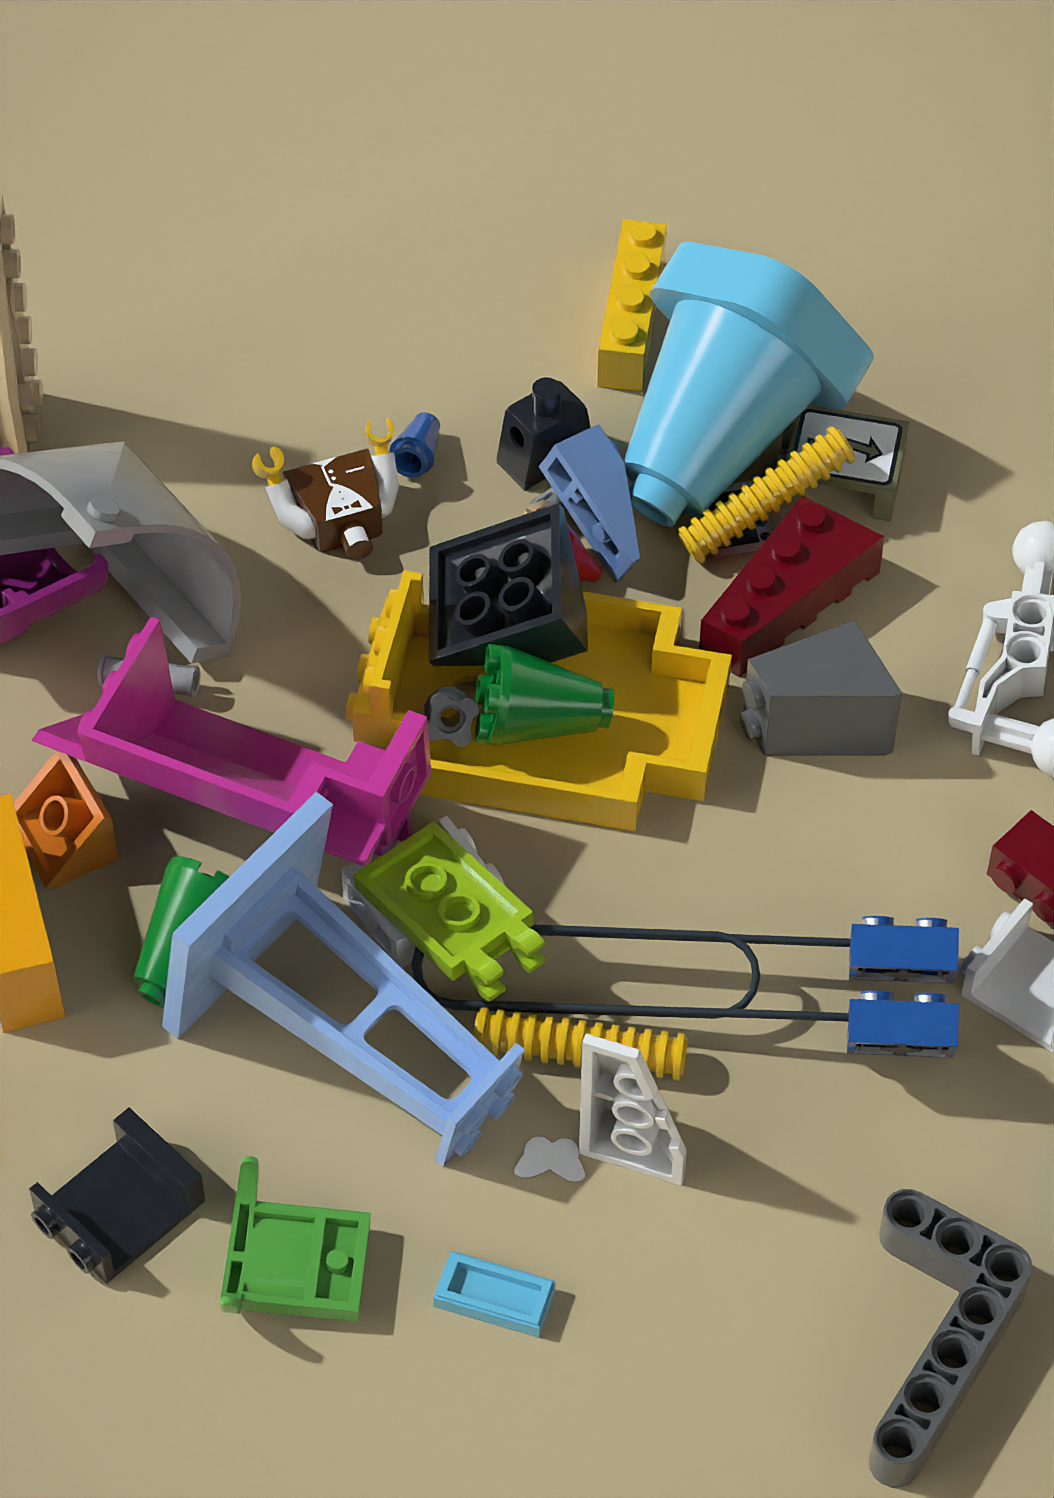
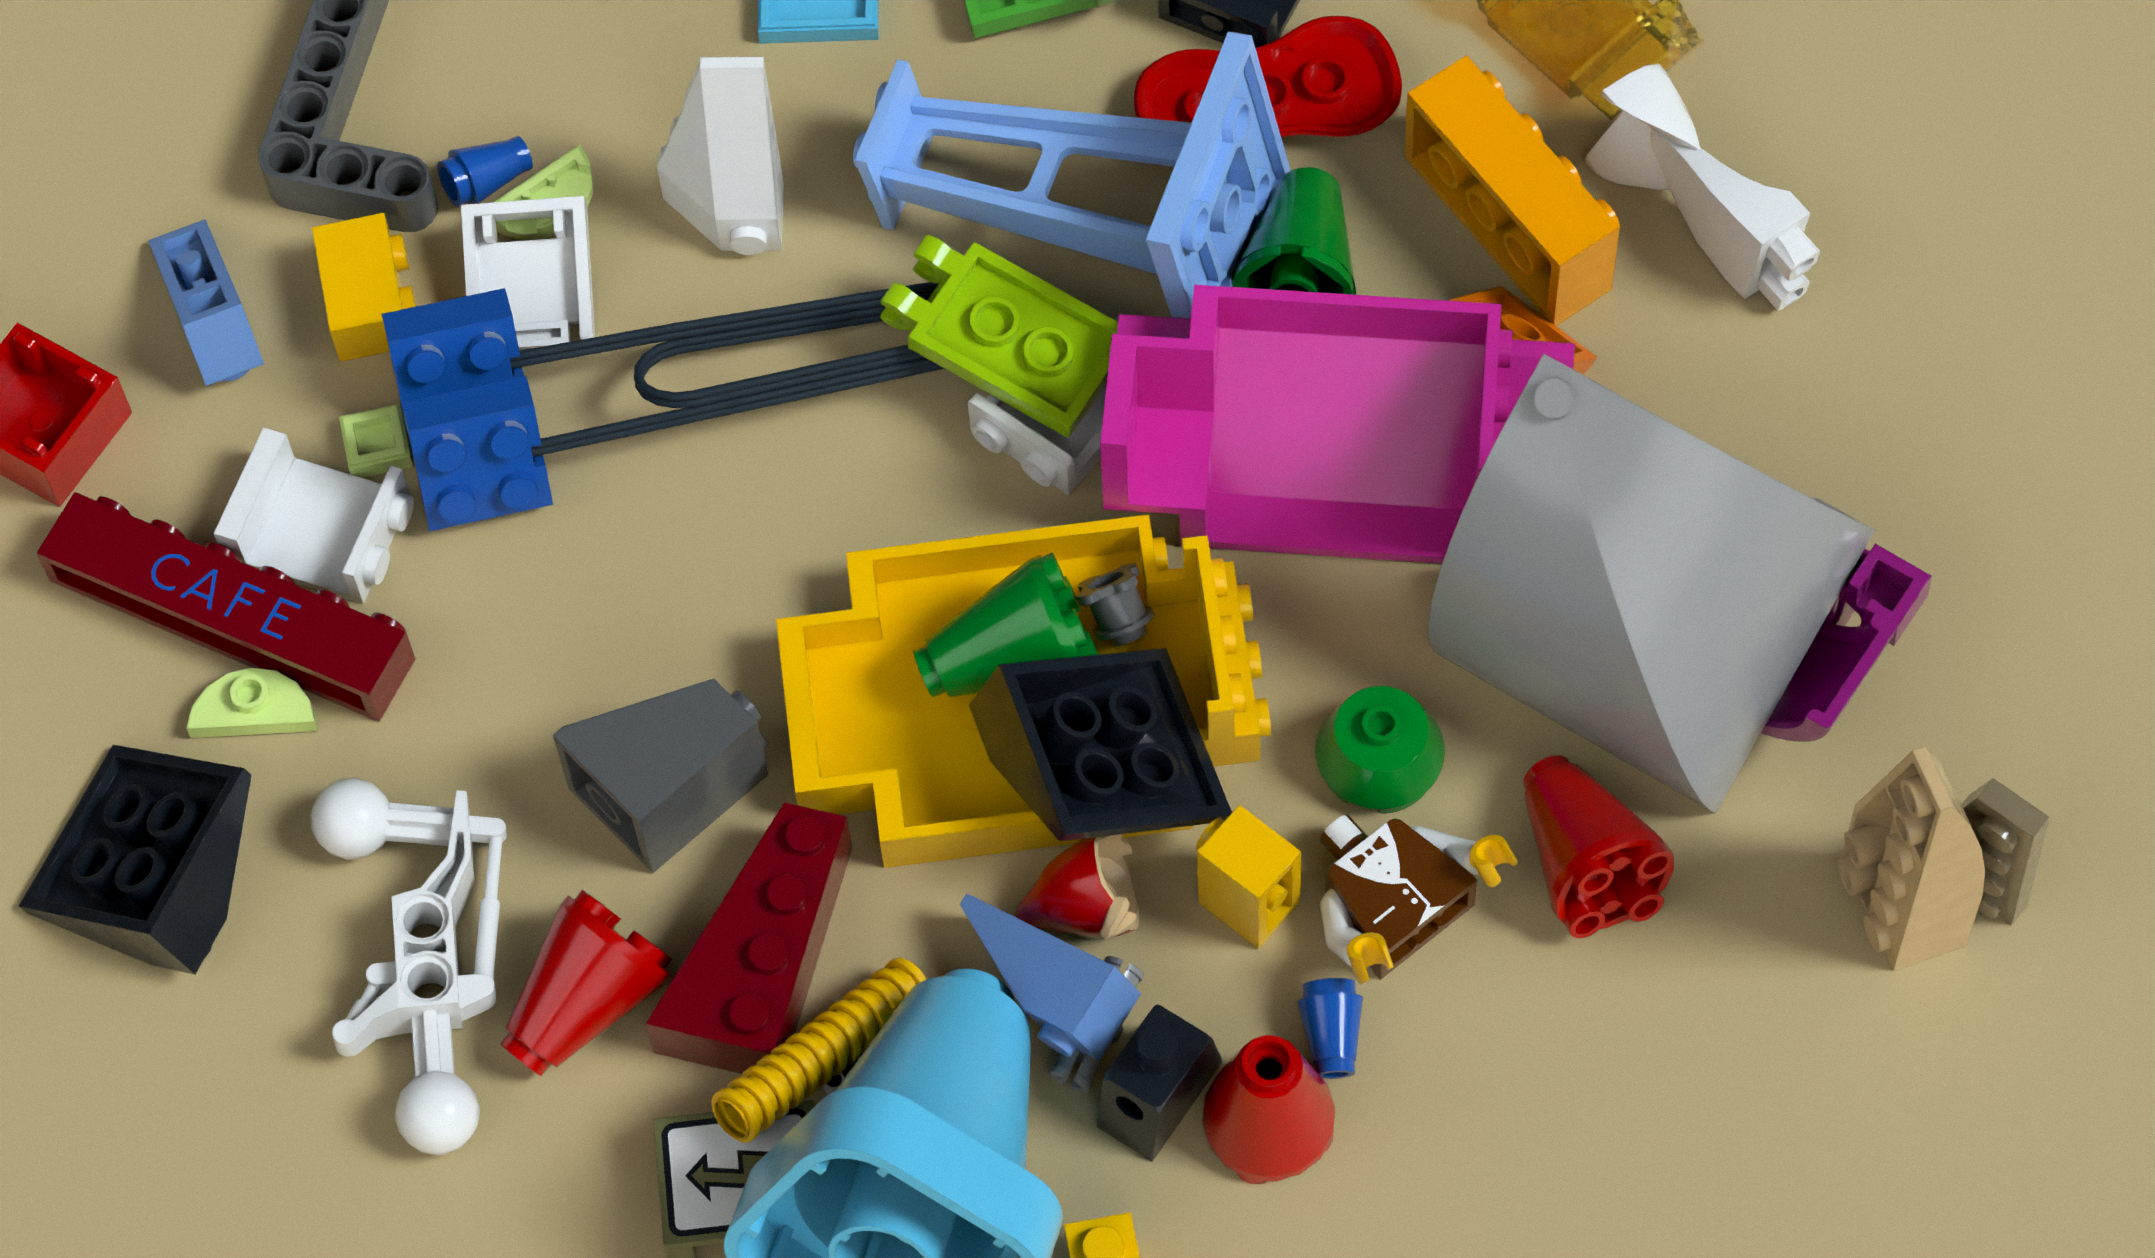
camera: 165 degrees right, 10 degrees up
yellow piece [473,1007,688,1081] -> none
white sticker [514,1136,585,1182] -> none
none -> yellow brick [312,213,417,362]
none -> yellowish green tile [339,403,414,478]
none -> blue cone [437,136,533,207]
none -> white container [461,196,595,350]
none -> yellowish green plate [493,145,593,241]
none -> red cone [500,889,672,1077]
none -> red plate [1134,16,1402,138]
none -> yellow brick [1196,805,1301,950]
none -> red cone [1202,1035,1335,1184]
none -> green cone [1315,686,1445,814]
none -> red cone [1523,755,1674,939]

